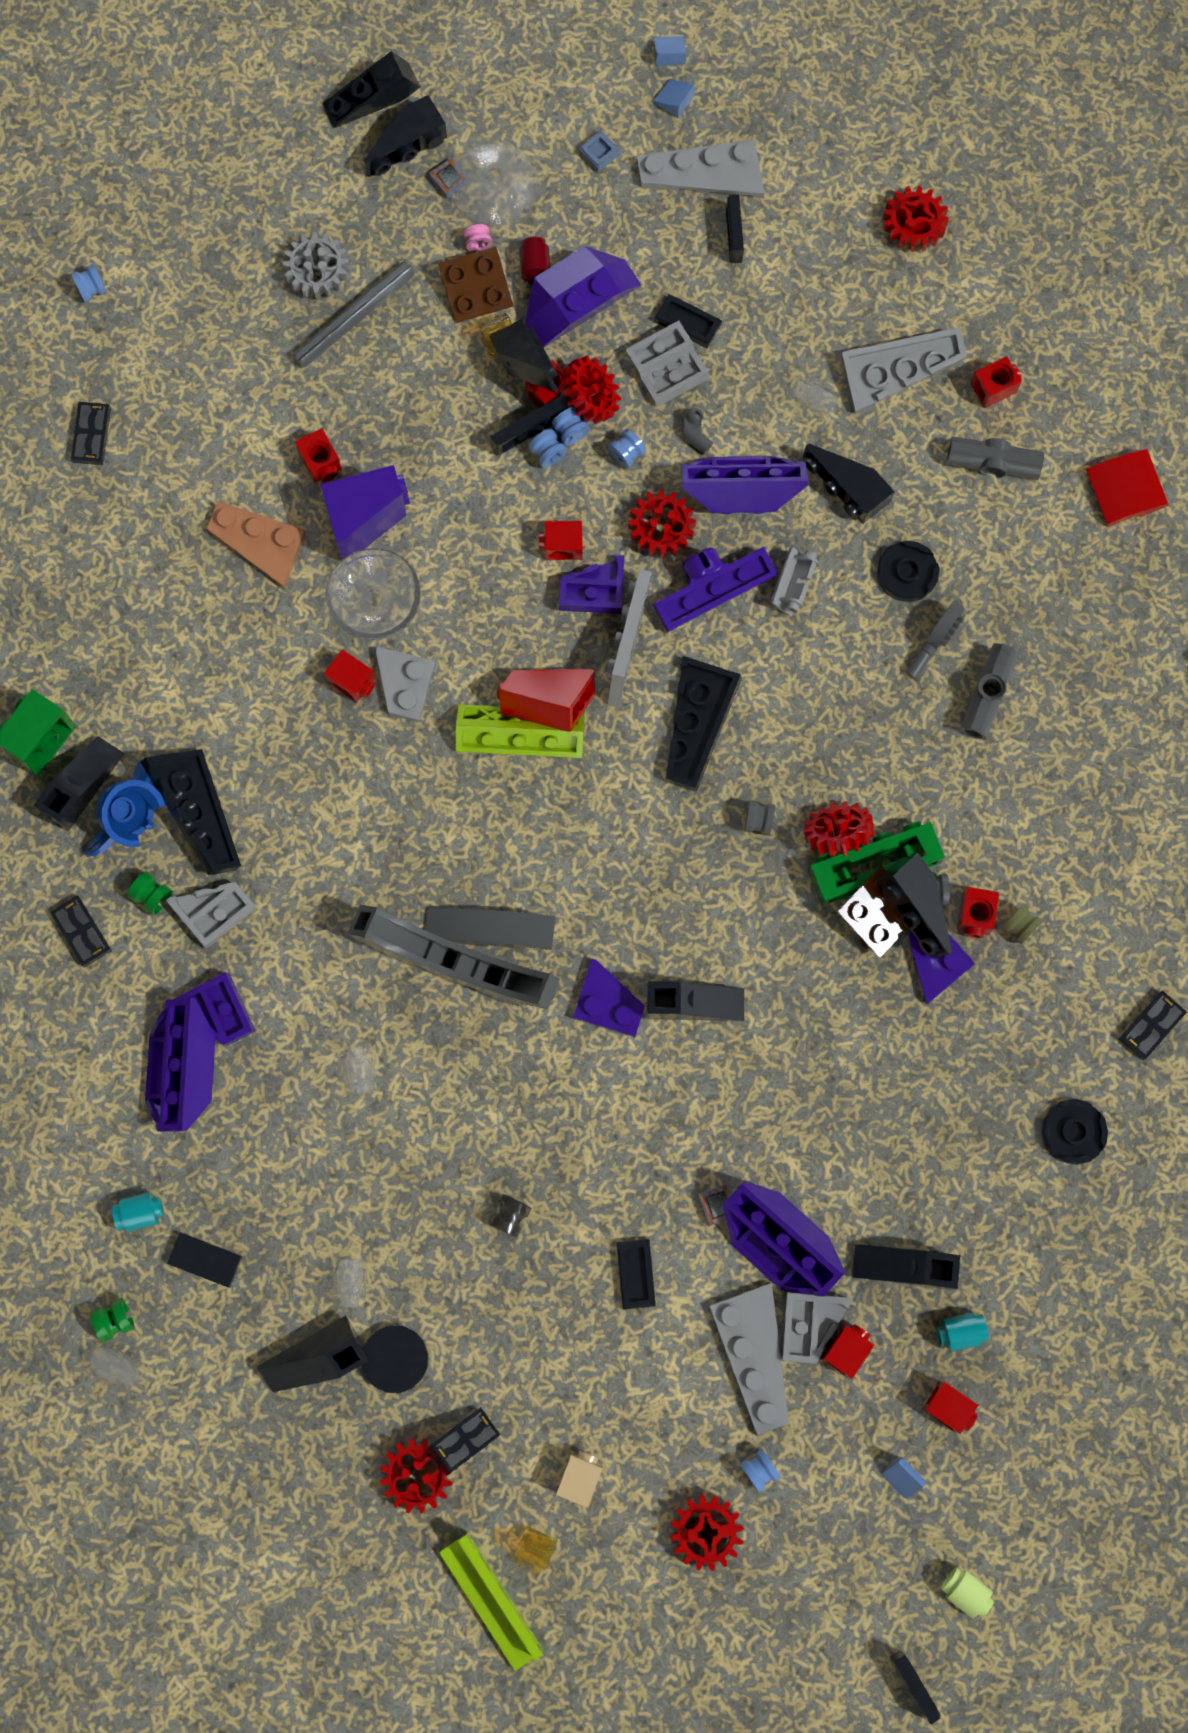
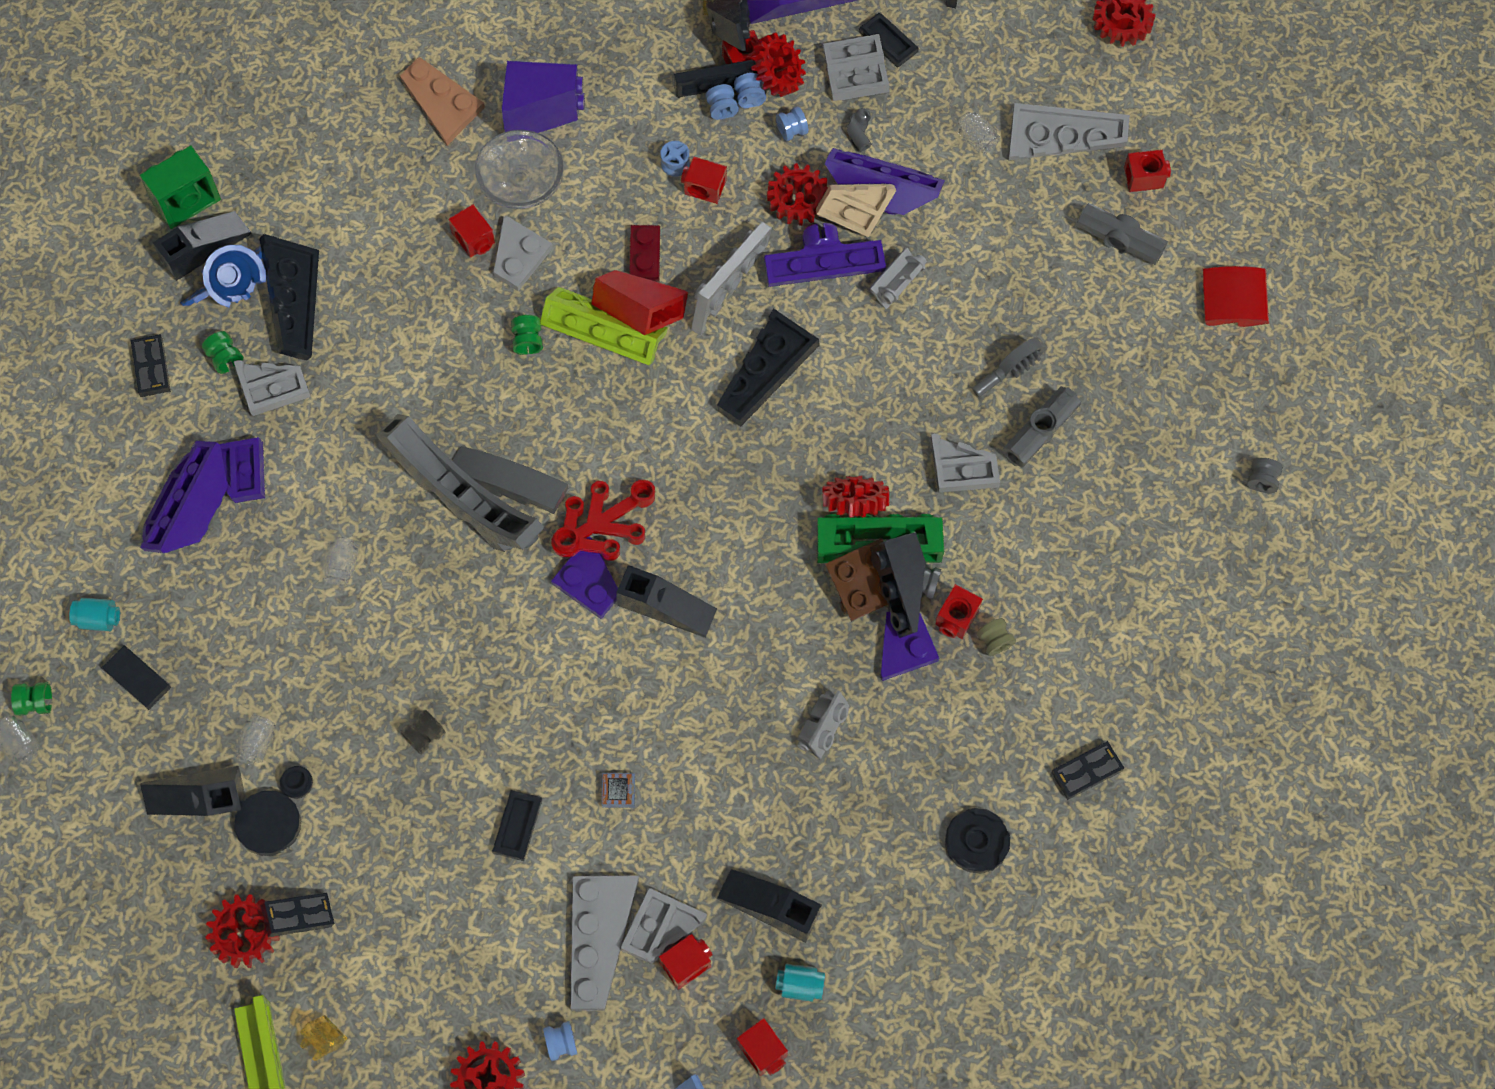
camera: 20 degrees right, 10 degrees down
red brick [295,428,342,483] -> none
tan brick [556,1451,603,1508] -> none
dark purple wing [559,555,624,614] -> none
dark purple wedge [722,1181,845,1297] -> none
dark grey wheel [744,800,775,836] -> none
black slope [803,443,895,524] -> none
black tile [877,540,940,602] -> none
none -> black plate [280,766,313,799]
none -> green wheel [511,315,543,355]
none -> red plant [551,480,655,561]
none -> dark red plate [630,225,660,282]
none -> medium blue wheel [661,141,690,177]
none -> light grey hinge [797,690,849,760]
none -> tan wing [816,184,896,237]
none -> light grey wing [930,434,1000,493]

